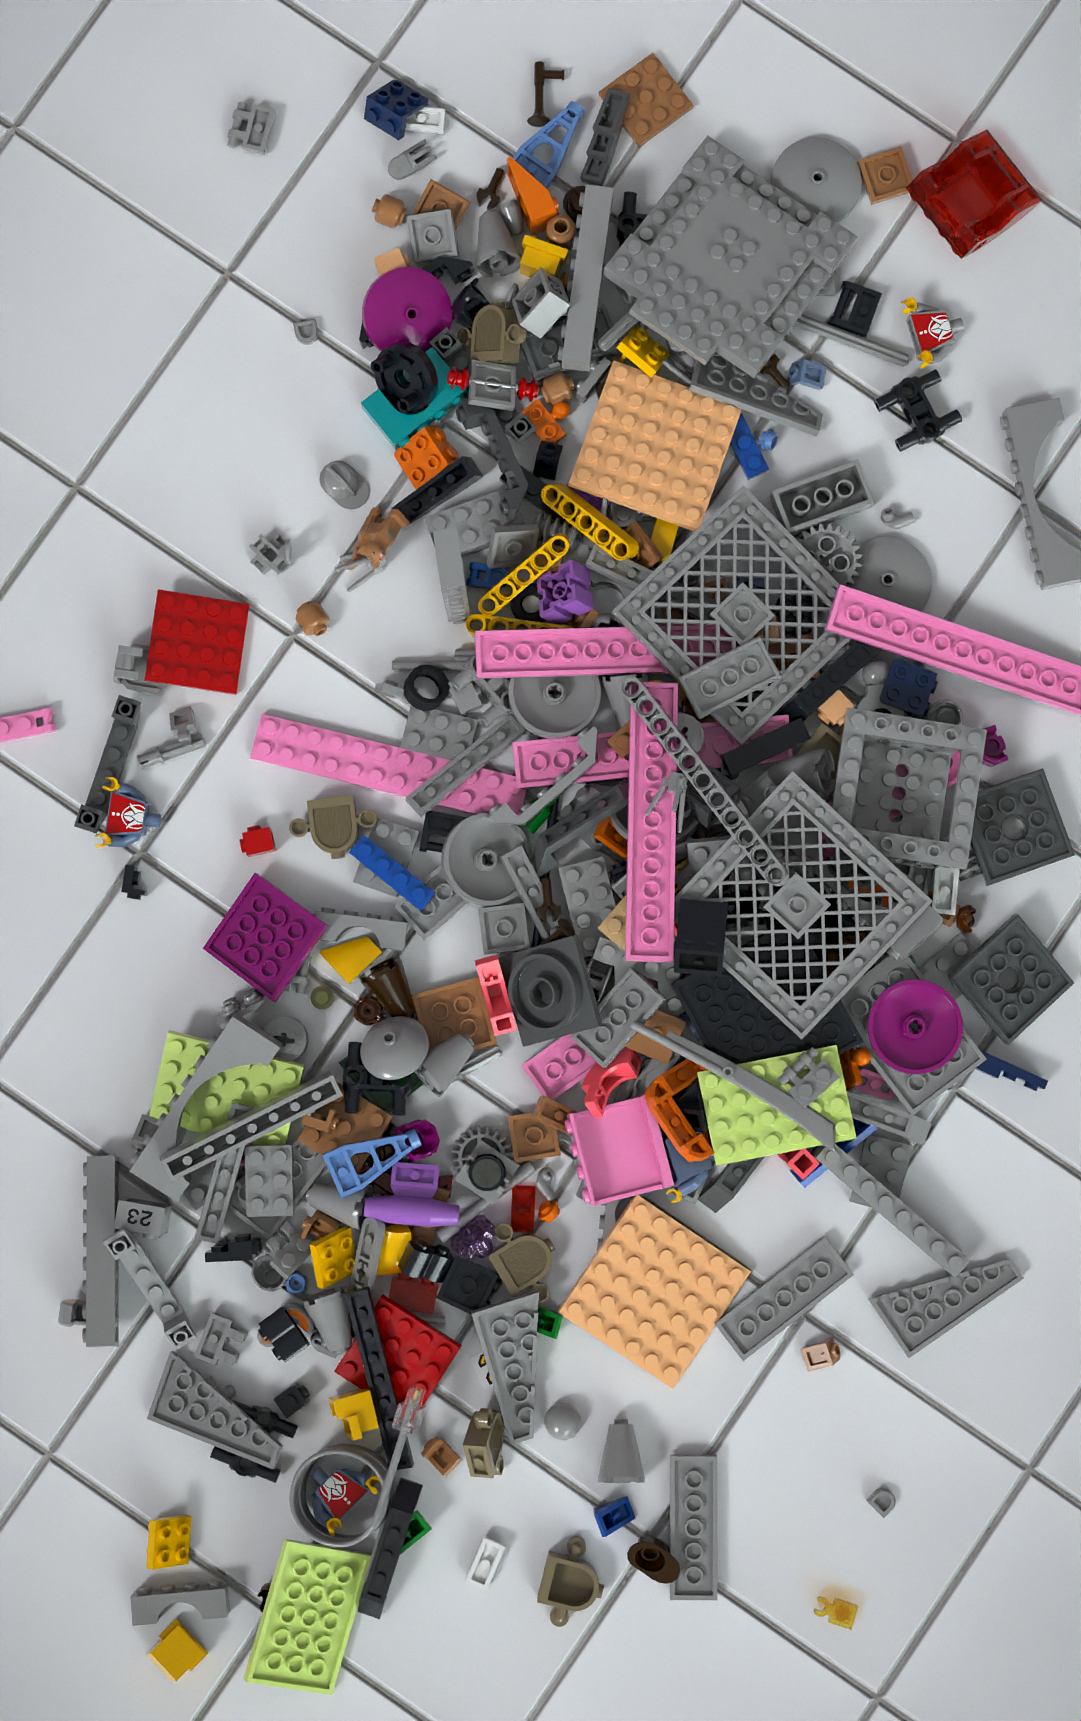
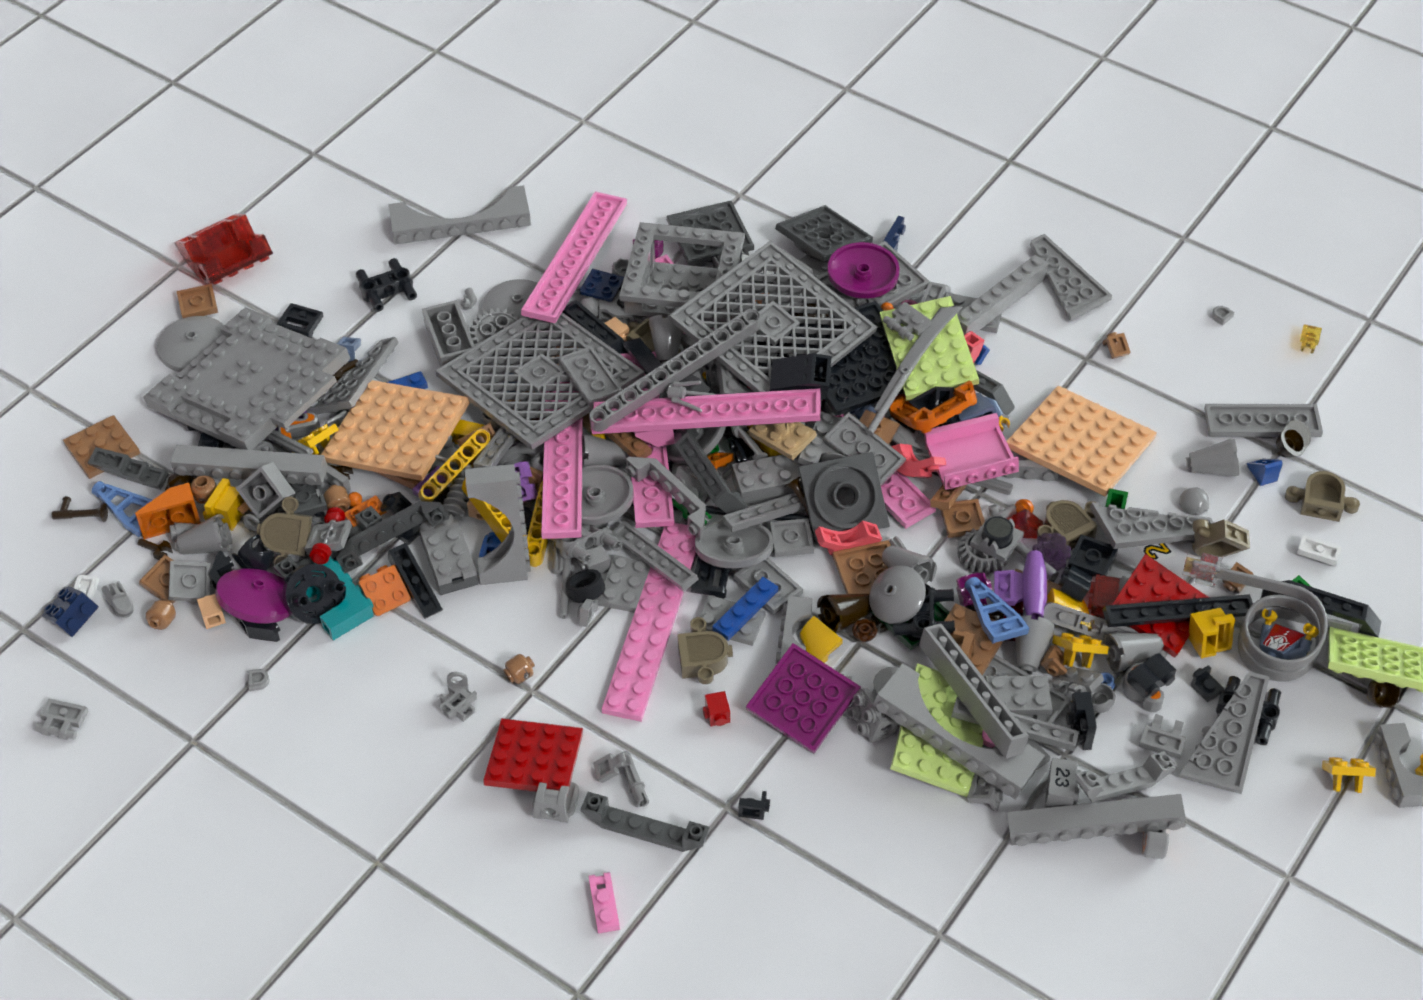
camera: 90 degrees left, 35 degrees down
torso [95,776,162,848] -> none
olive plate [310,986,334,1009] -> none
light grey piece [319,461,369,510] -> none
light grey plant [335,553,387,592] -> none
medium nougat animal [343,507,410,570] -> none
light grey plate [486,524,539,569] -> none
dark brown bar [536,878,561,922] -> none
light grey plate [714,1237,854,1361] -> none
medium blue plate [759,429,778,451] -> none
light grey axle [795,314,909,367] -> none
torso [901,297,964,368] -> none

